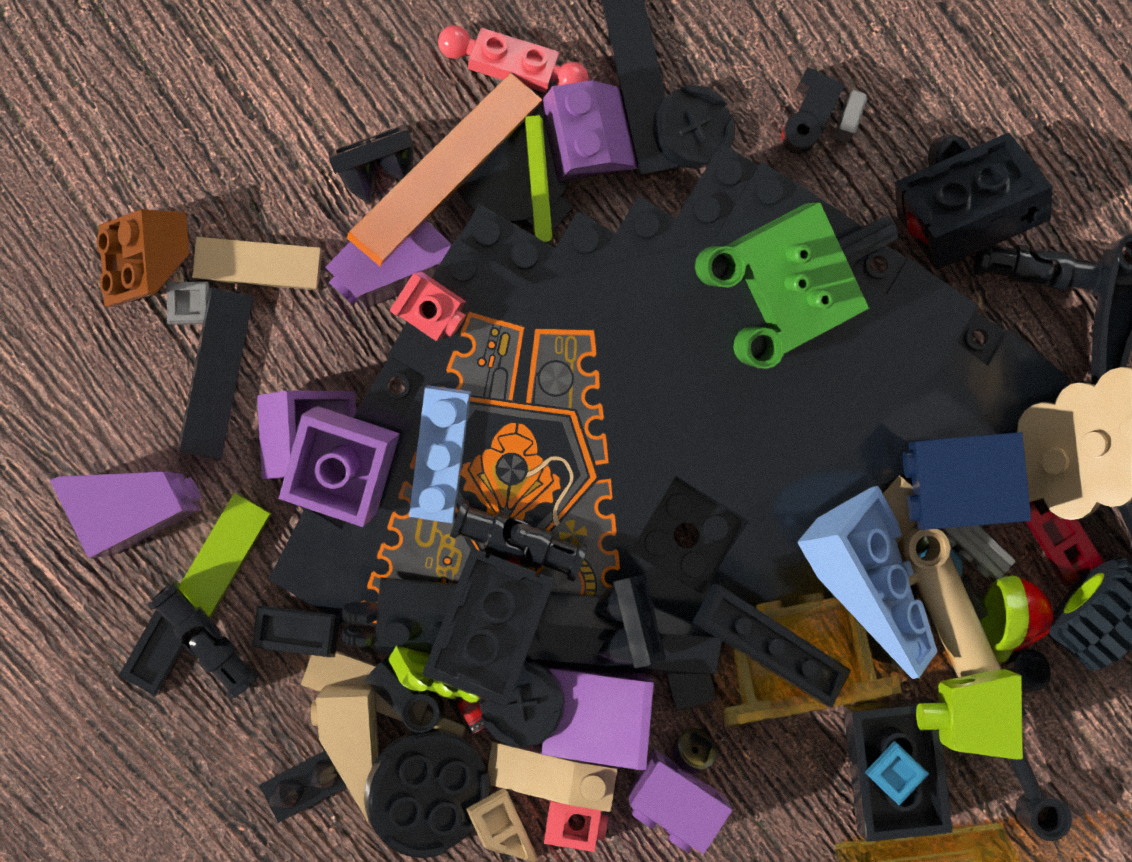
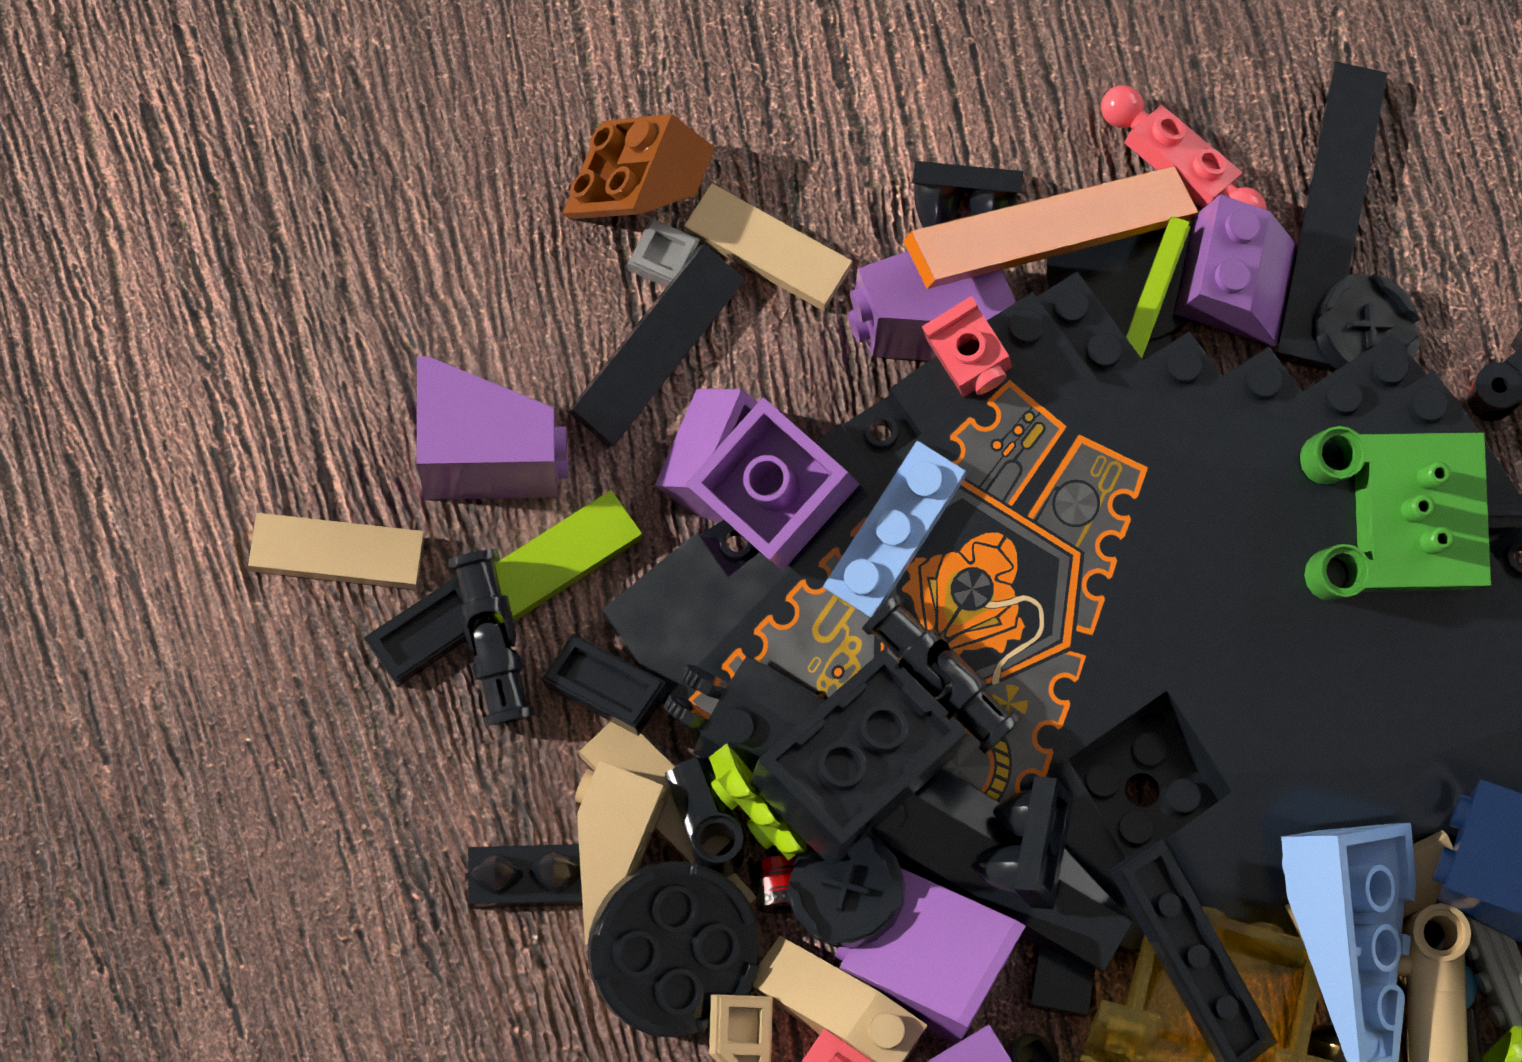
camera: 25 degrees right, 15 degrees down
none -> tan tile [248,513,425,590]

